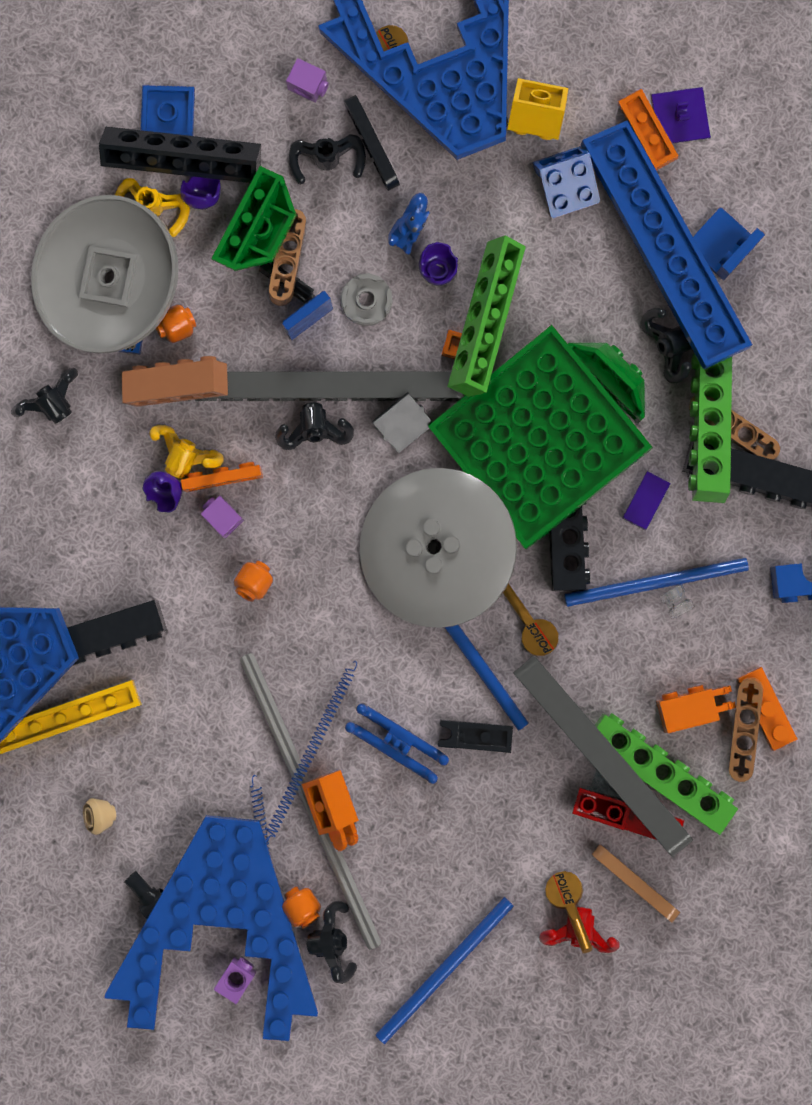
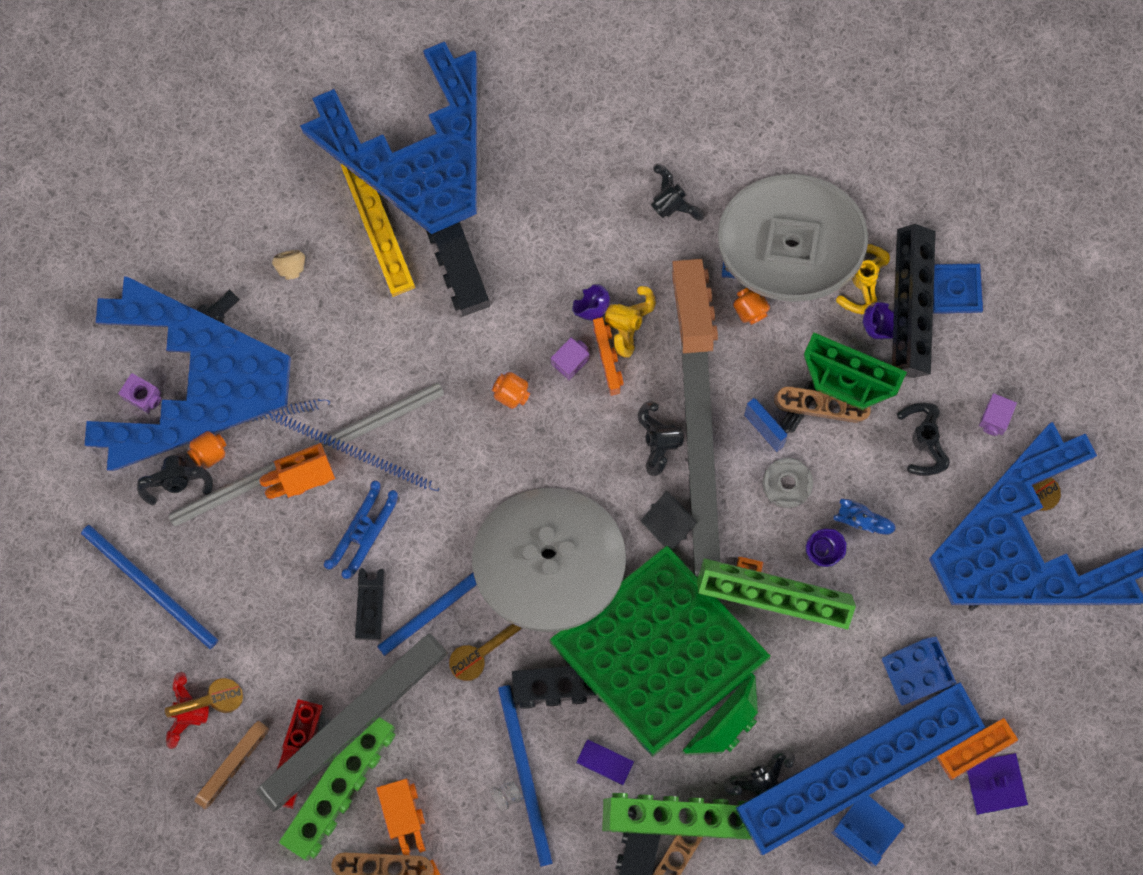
camera: 85 degrees right, 10 degrees down
black beam [344,95,400,191] -> none
yellow slope [507,78,569,140] -> none

